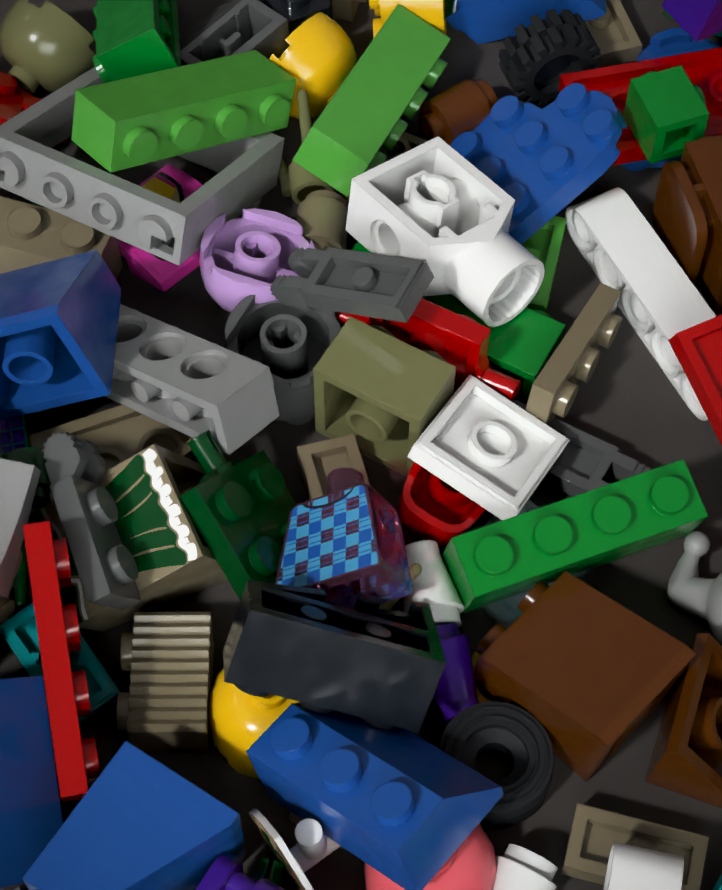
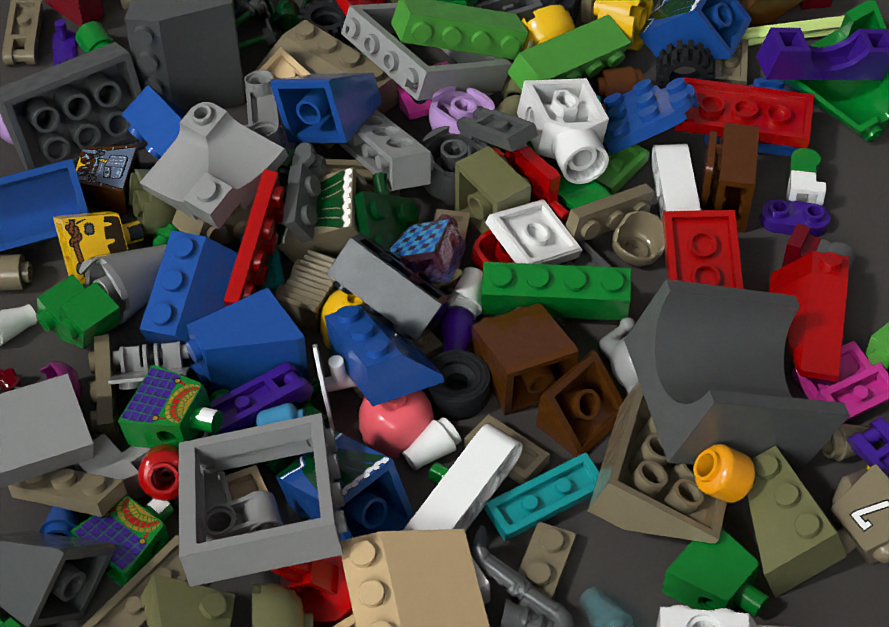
camera: 25 degrees right, 10 degrees down
green brick [623,65,709,164] -> none
none -> dark tan hair [612,211,665,267]

